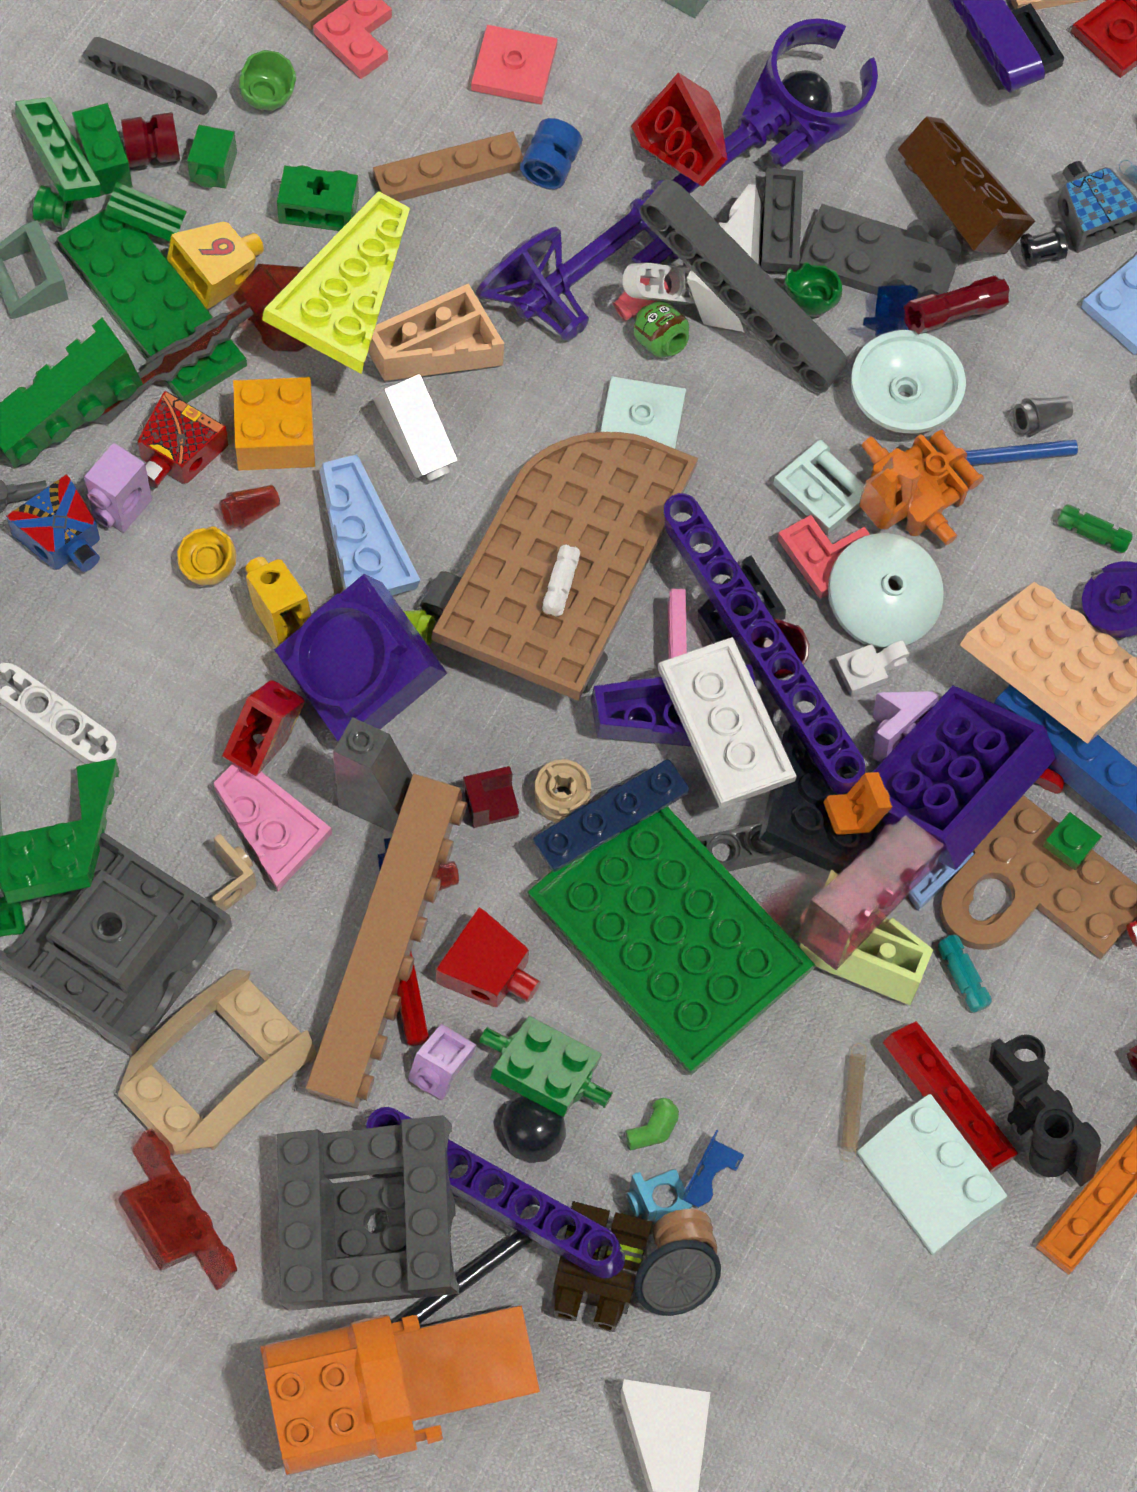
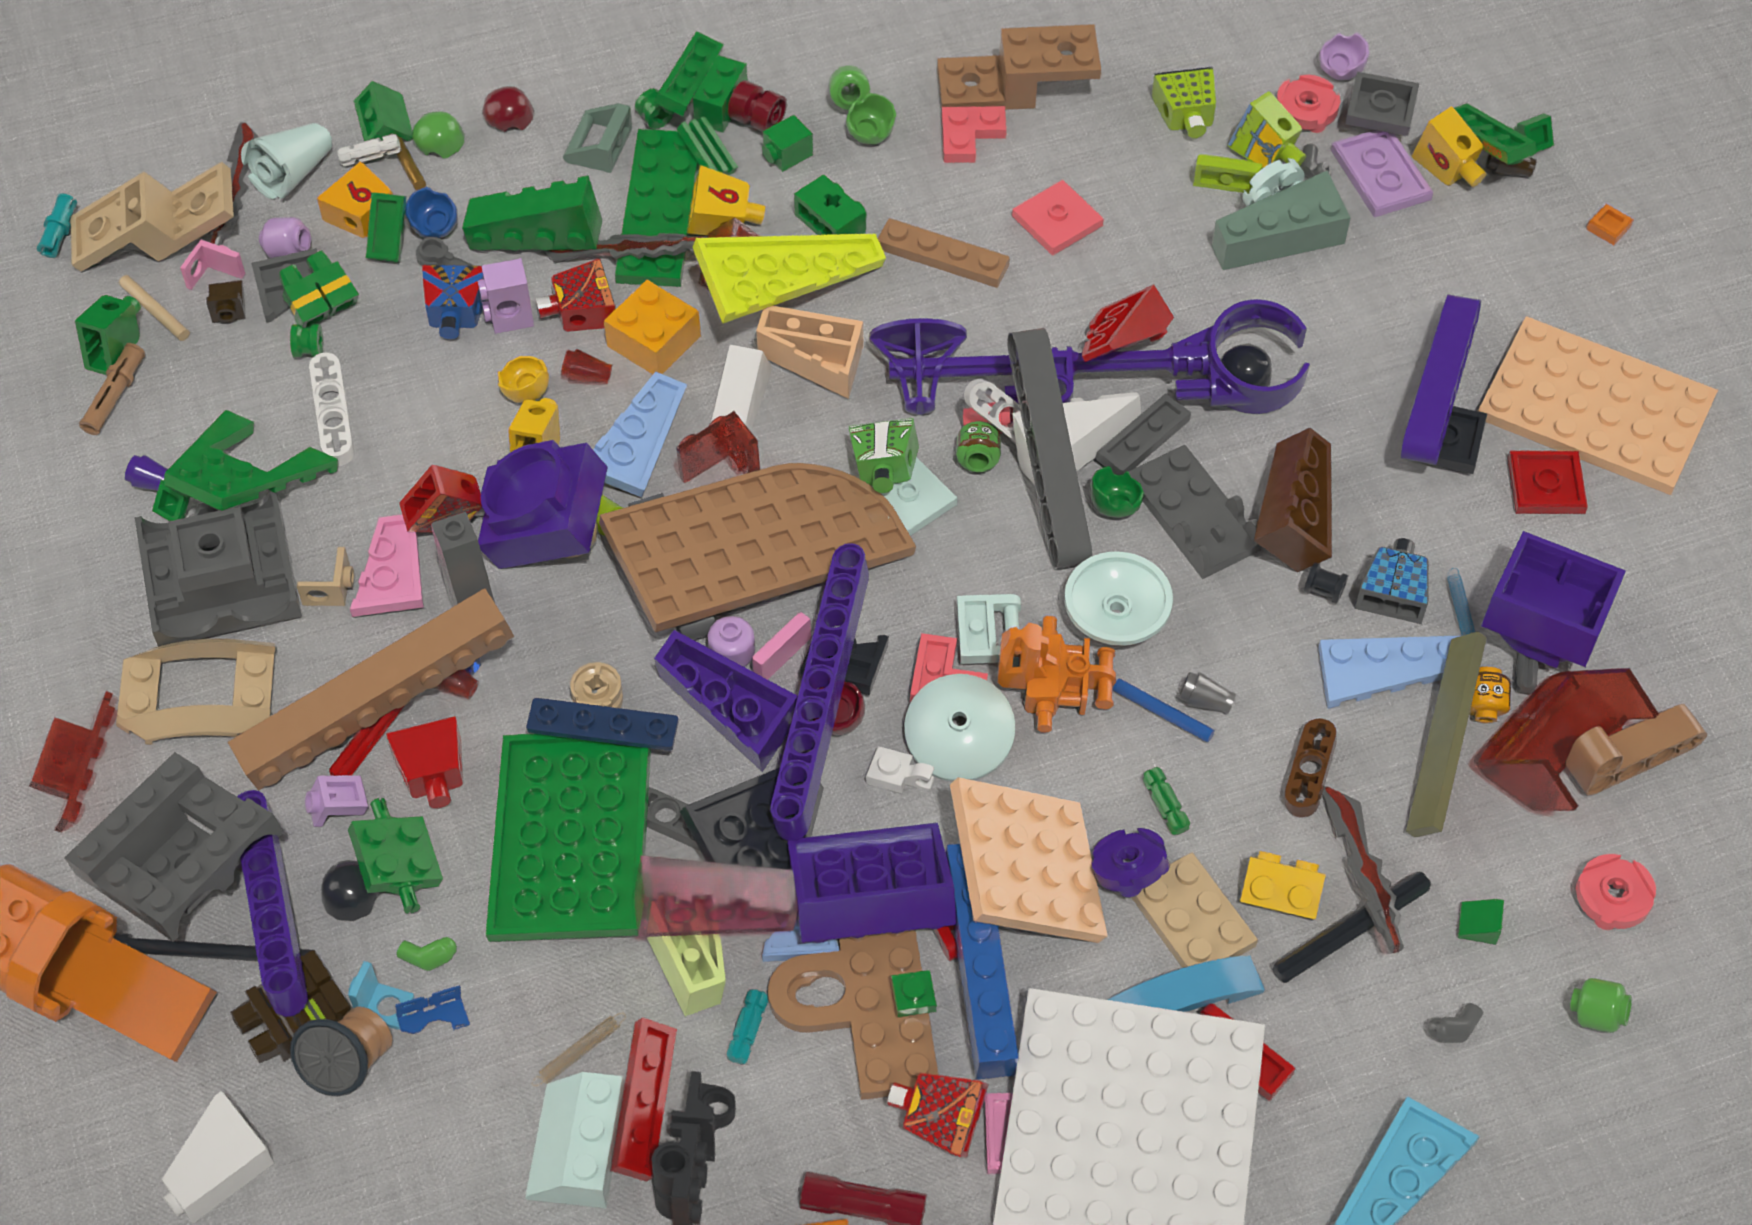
camera: 45 degrees right, 10 degrees down
dark grey beam [83,37,218,114] -> none
dark red panel [463,766,519,828] -> none
blue wheel [520,118,583,189] -> none
white axle [542,544,580,617] -> none
white tile [658,637,796,808] -> none
orange bracket [824,772,892,834] -> none
clear blue bracket [863,285,918,337] -> none
lavender slope [873,691,939,763] -> none
dark red axle [904,275,1010,335] -> none
none -> clear red bracket [676,411,760,483]
none -> lavender head [707,616,755,667]
none -> bright green head [828,65,870,110]
none -> bright green torso [849,418,919,493]

